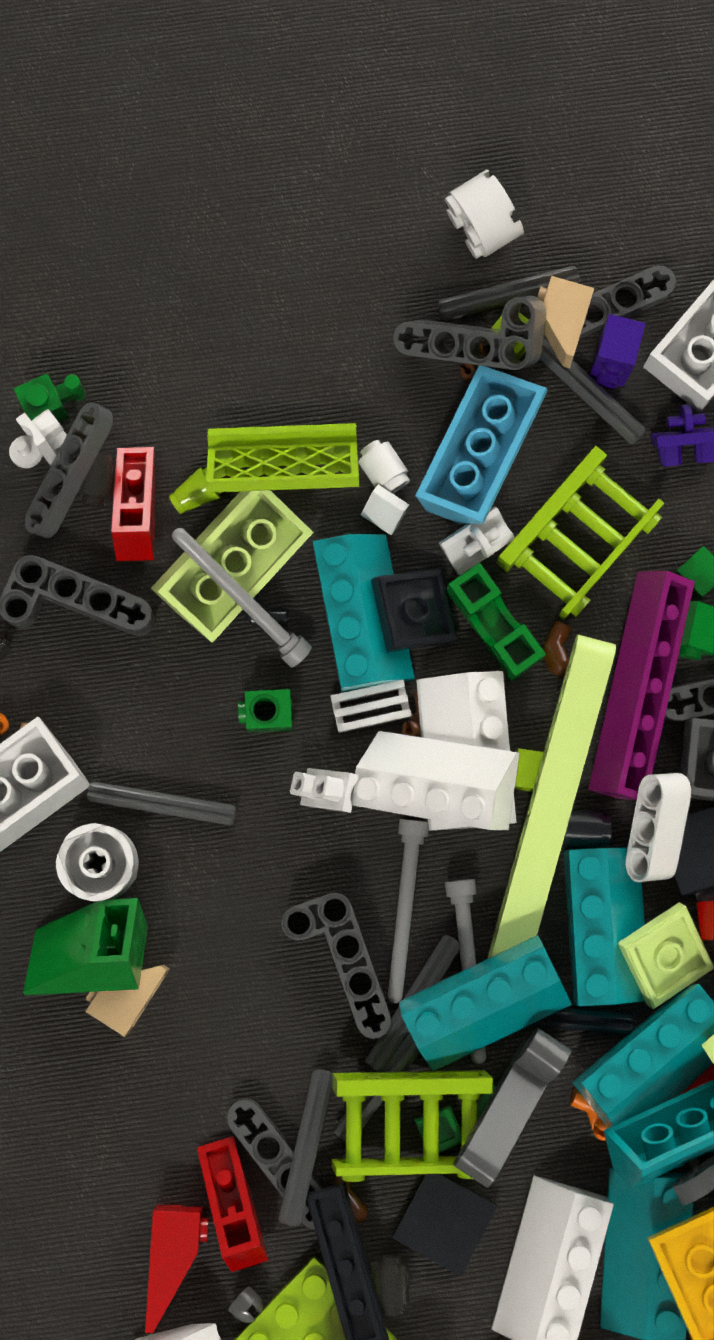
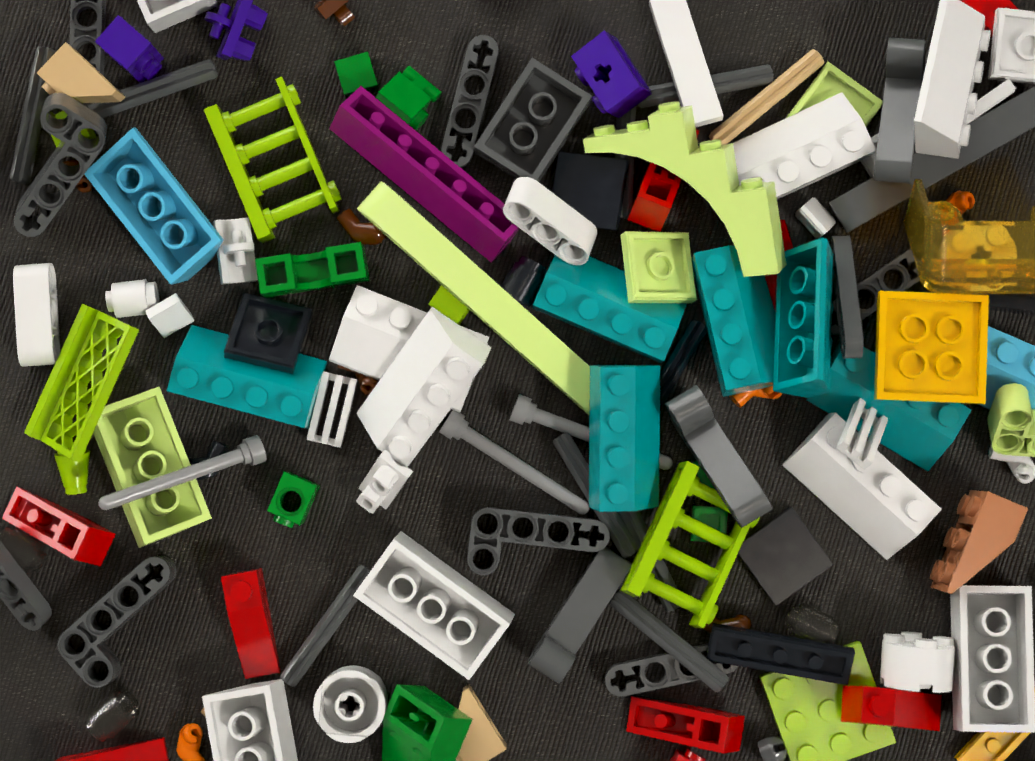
camera: 65 degrees left, 5 degrees up
none -> white beam [13,263,60,367]
none -> red slope [221,568,281,679]
none -> white slope [353,531,515,680]
none -> dark grey beam [528,547,632,684]
none -> white tile [836,398,888,469]

